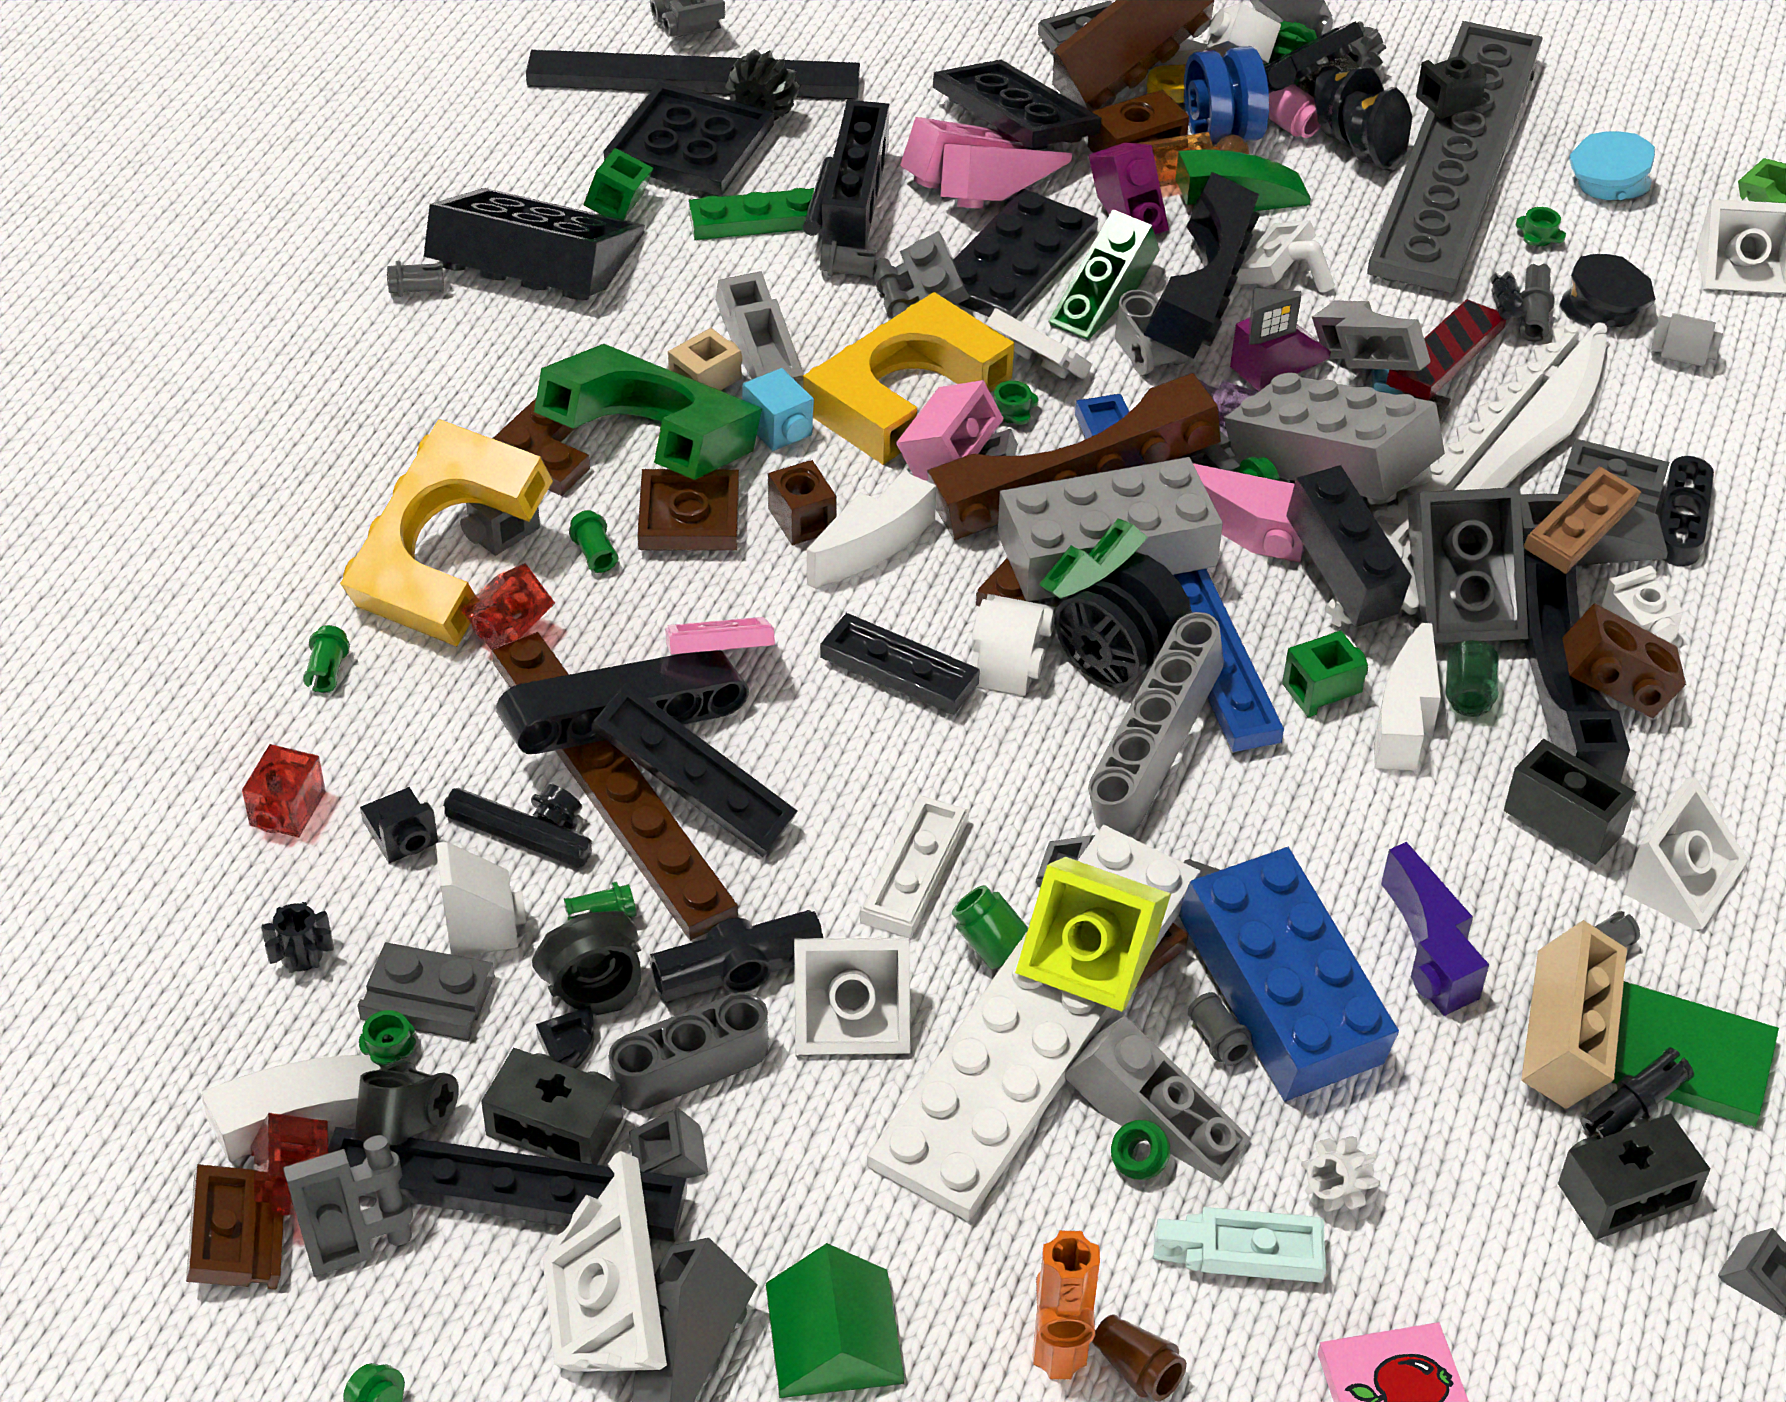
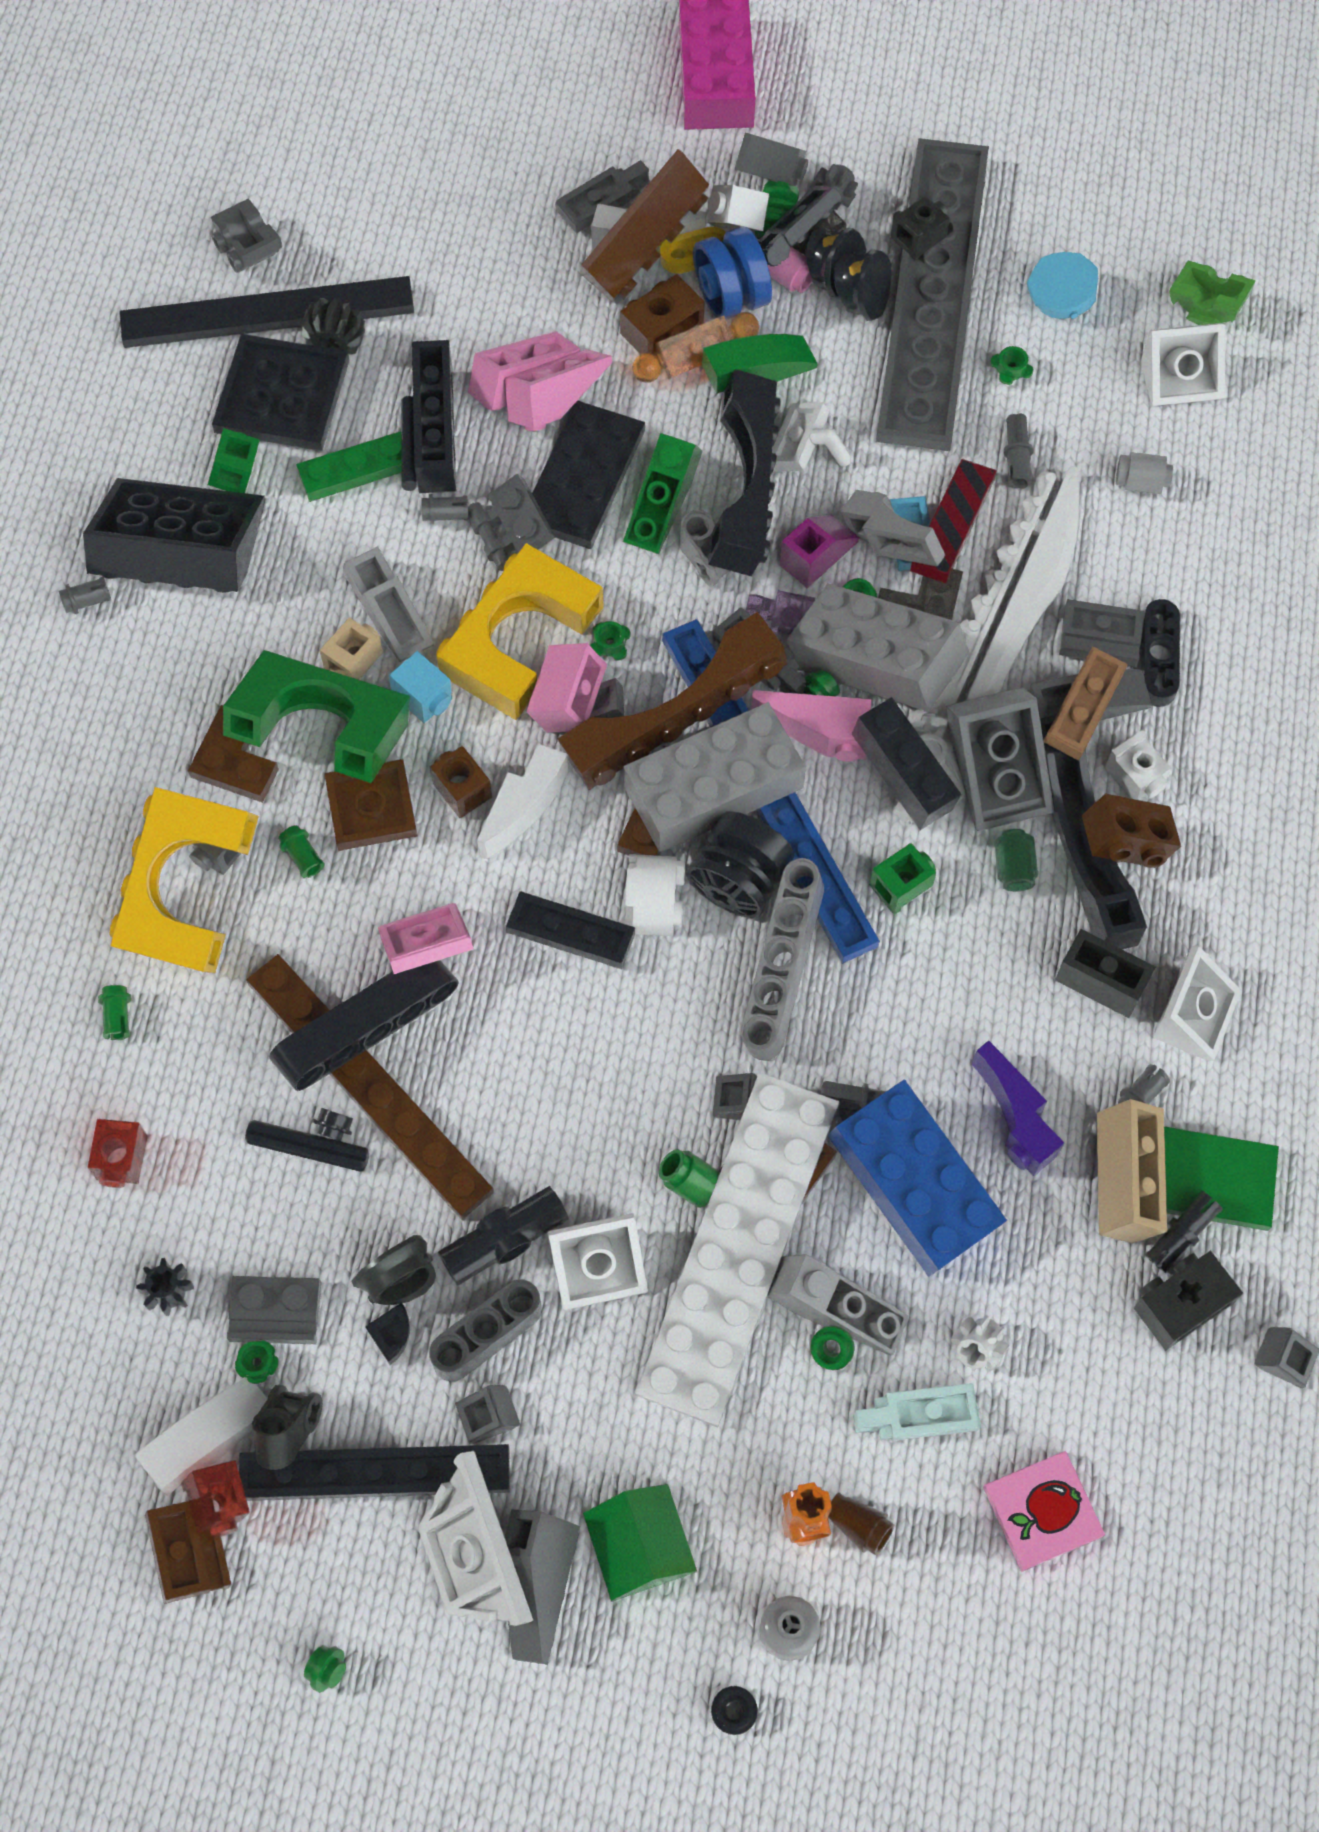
camera: 10 degrees left, 20 degrees up
dark grey plate [283,1135,413,1277] -> none
black bracket [360,787,438,863] -> none
white slope [436,842,527,956] -> none
clear red brick [461,563,555,650] -> none
pearl dark grey brick [481,1047,623,1165] -> none
green pin [563,881,637,921] -> none
black plate [591,683,798,857] -> none
white tile [860,795,969,939] -> none
black plate [933,59,1102,150] -> none
white plate [986,308,1093,380] -> none
neon yellow slope [1015,857,1171,1012] -> none
slope [1039,518,1148,599] -> none
magenta slope [1088,143,1169,235] -> none
dark grey pin [1188,992,1253,1066] -> none
slope [1249,288,1301,345] -> none
white slope [1374,623,1441,771] -> none
black axle [1490,271,1524,320] -> none
black hat [1559,254,1656,327] -> none

